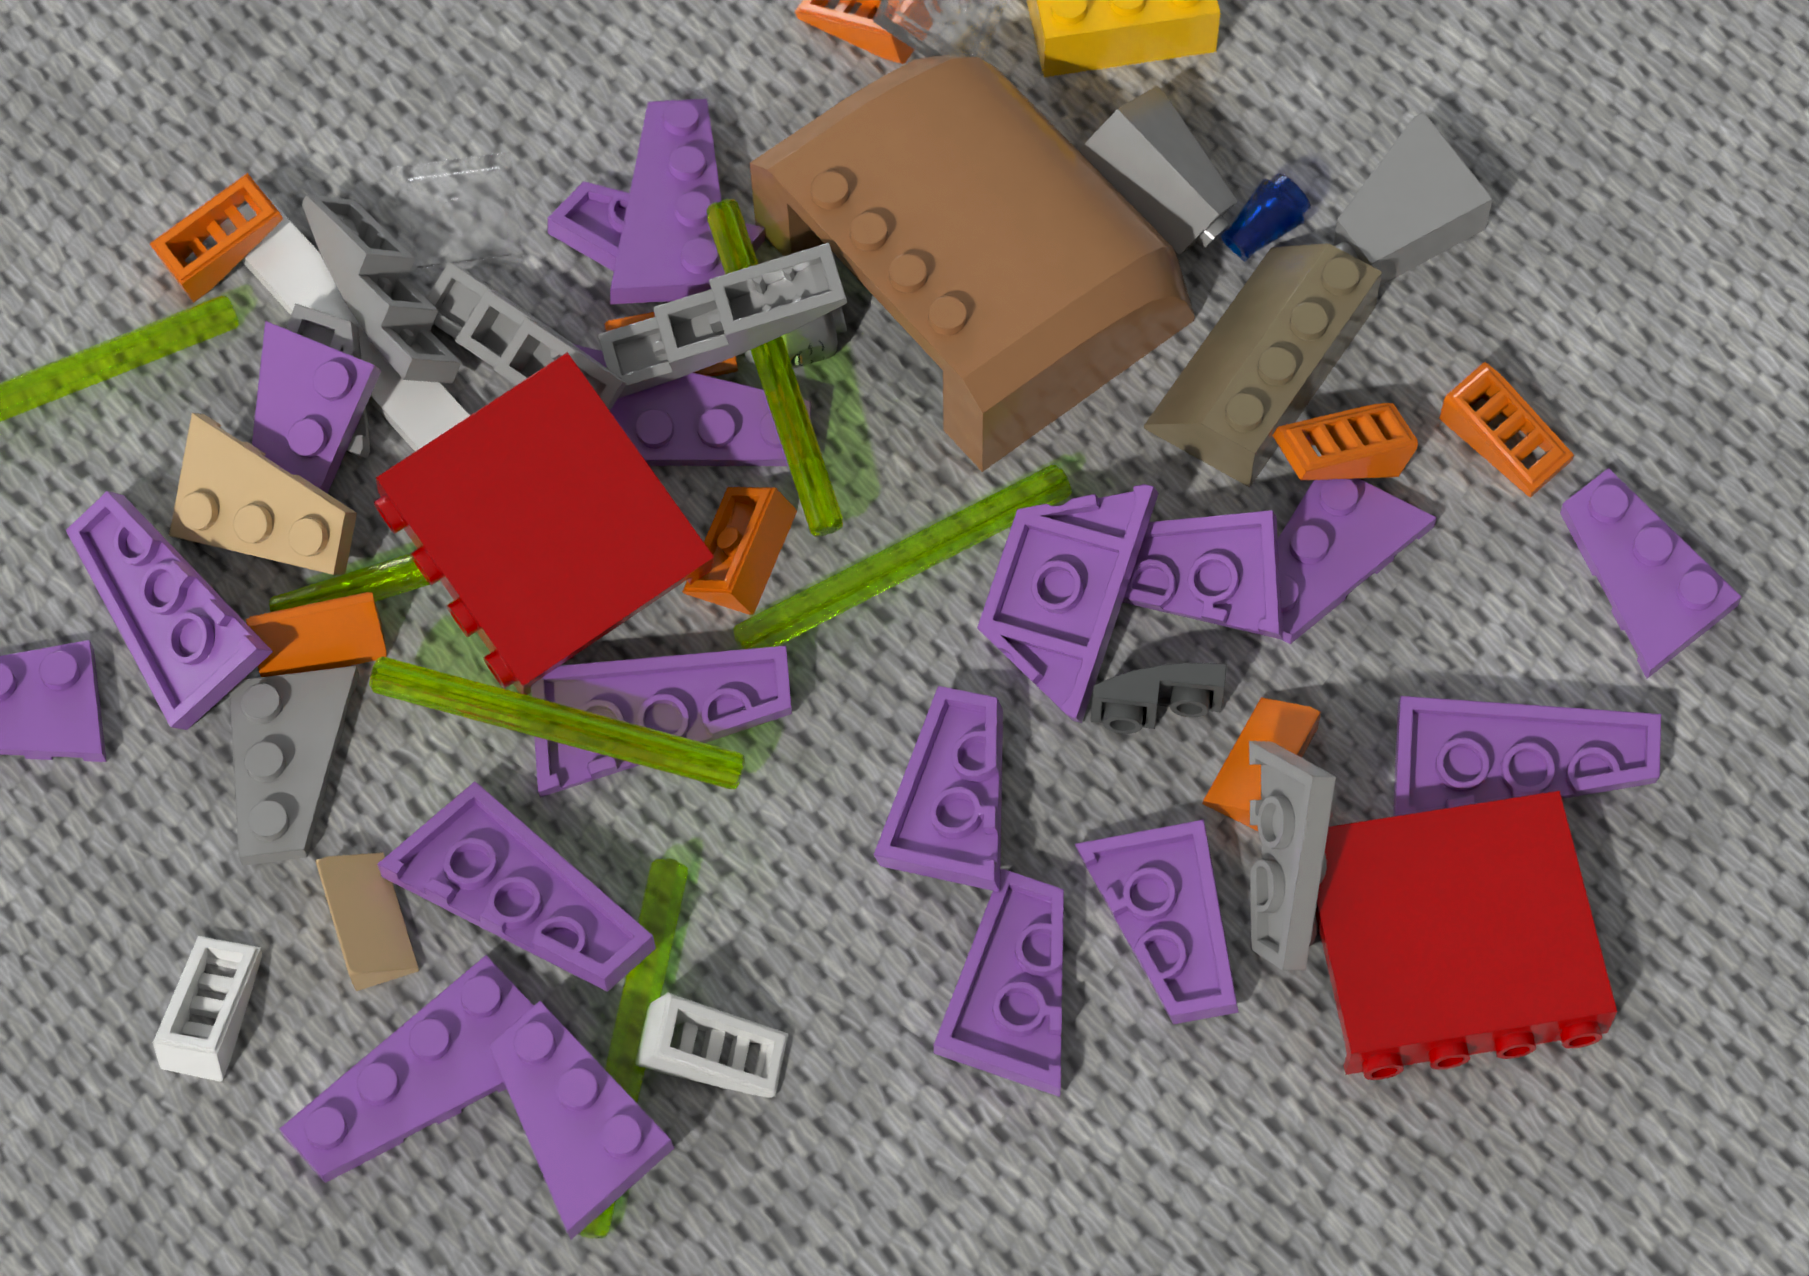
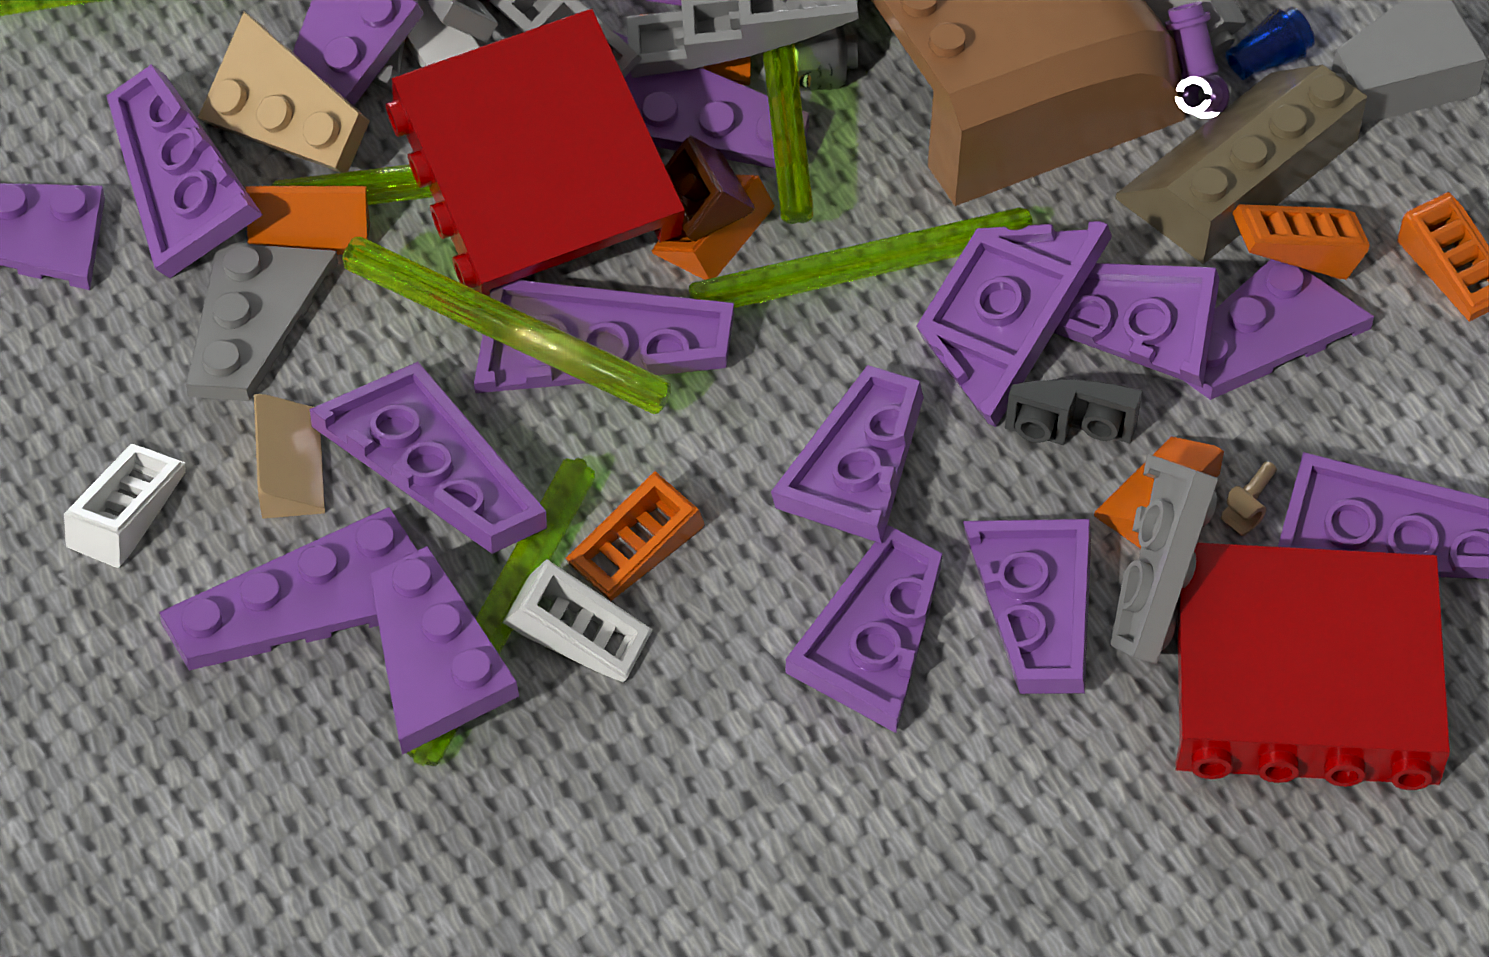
camera: 10 degrees right, 10 degrees down
none -> orange slope [566,471,705,601]
none -> reddish brown slope [665,135,755,241]
none -> medium lavender pin [1165,2,1219,79]
none -> medium lavender pin [1175,73,1230,119]
none -> tan hand [1221,462,1277,536]

